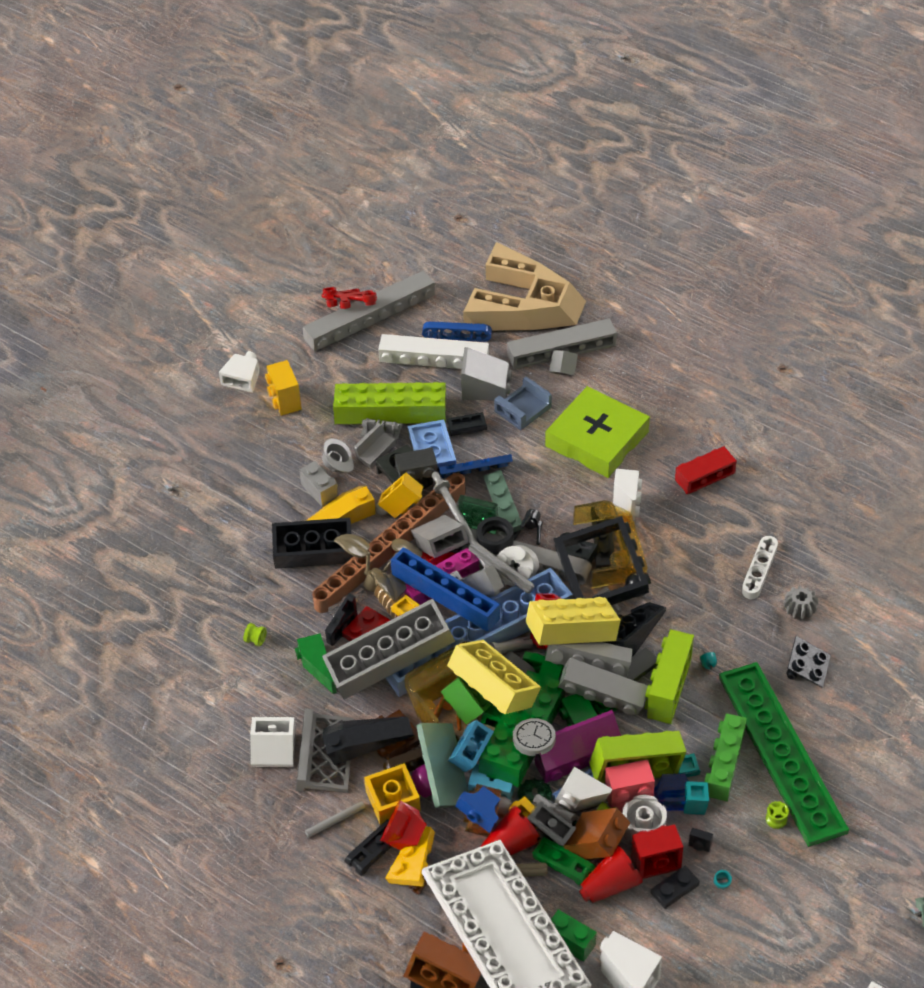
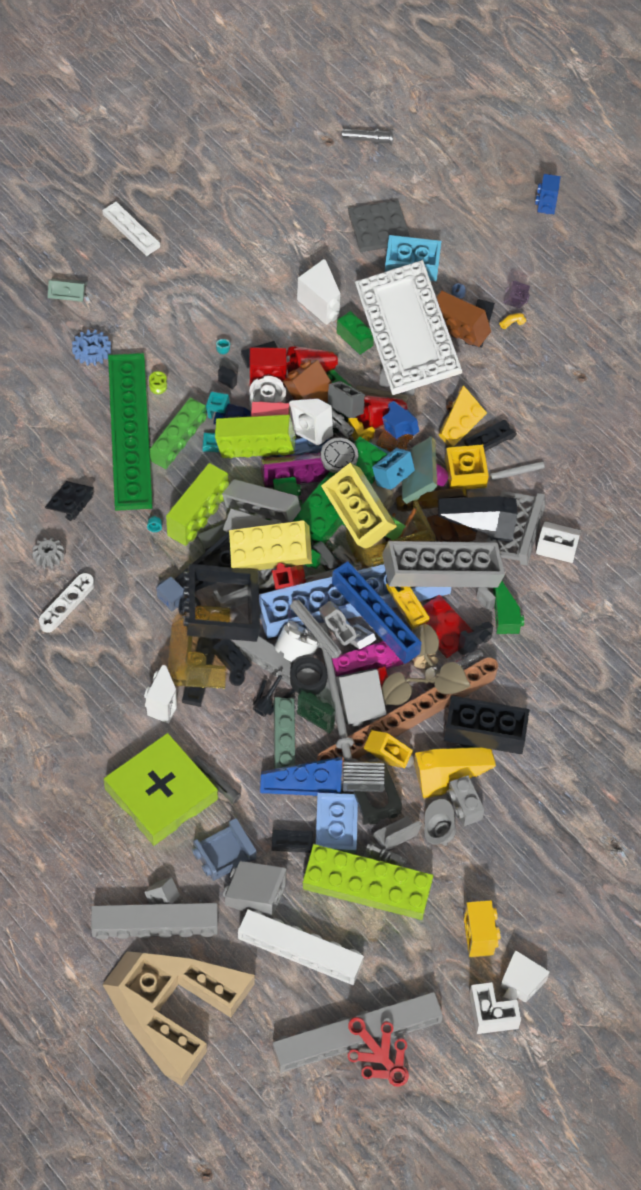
camera: 170 degrees left, 10 degrees up
lime wheel [243,623,267,647] -> none
red slope [380,800,427,850] -> none
blue beam [422,321,492,342] -> none
red brick [675,446,737,495] -> none
none -> medium blue gear [72,330,111,366]
none -> sand blue brick [156,577,184,612]
none -> flat silver pin [192,755,241,804]
none -> white brick [469,982,521,1034]

